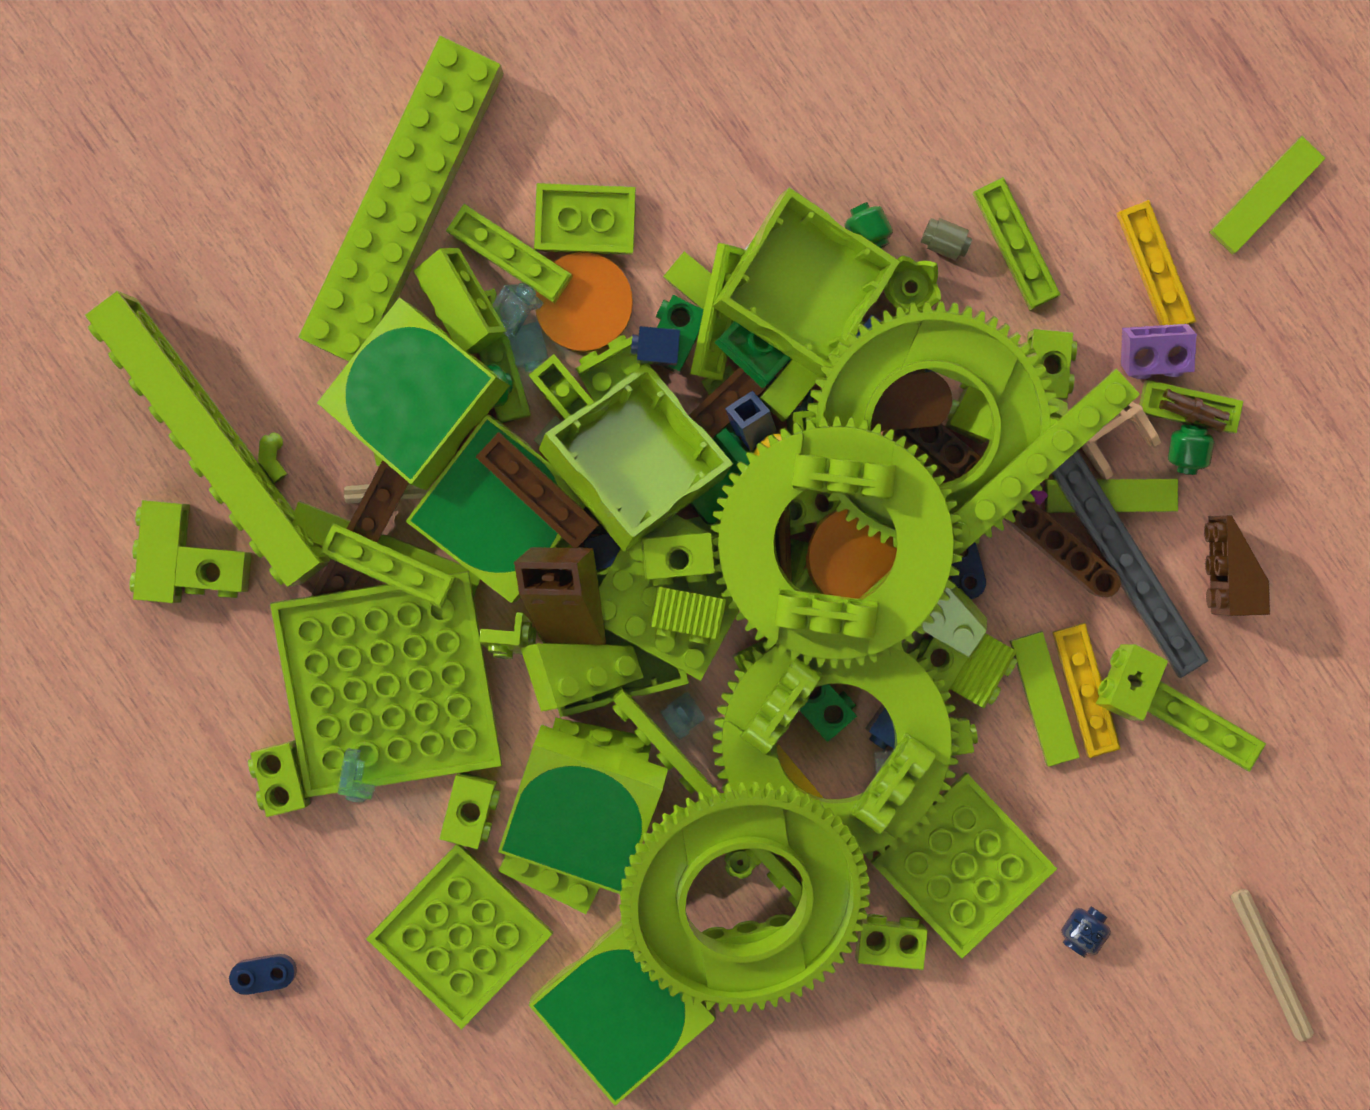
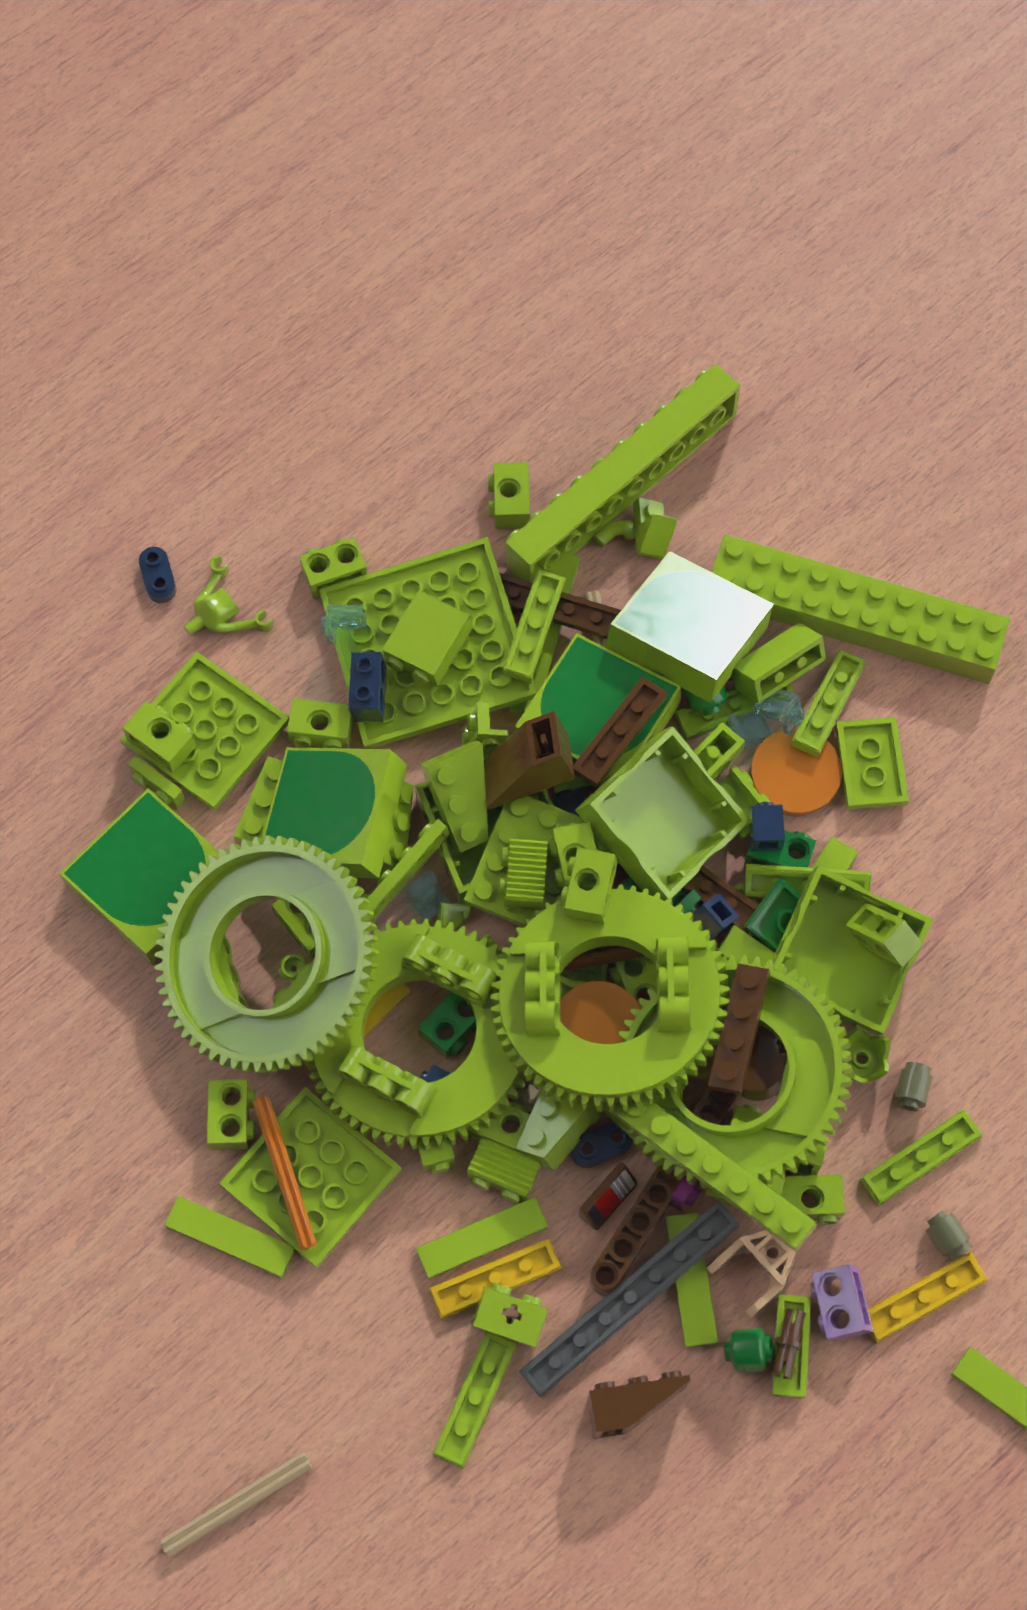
camera: 85 degrees right, 20 degrees down
lime brick [129,500,190,603] -> none
green head [844,202,893,248] -> none
dark blue head [1061,906,1111,958] -> none
none -> lime brick [123,701,196,773]
none -> lime plate [128,756,186,809]
none -> lime tile [164,1196,295,1279]
none -> lime piece [183,556,274,636]
none -> orange axle [253,1096,317,1250]
none -> dark blue brick [348,652,387,722]
none -> lime brick [382,590,473,686]
none -> lime tile [437,902,471,929]
none -> lime brick [560,848,617,924]
none -> slope [579,1162,637,1230]
none -> lime slope [633,497,677,560]
none -> reddish brown plate [708,963,771,1095]
none -> lime brick [846,902,923,968]
none -> olive brick [925,1210,973,1261]

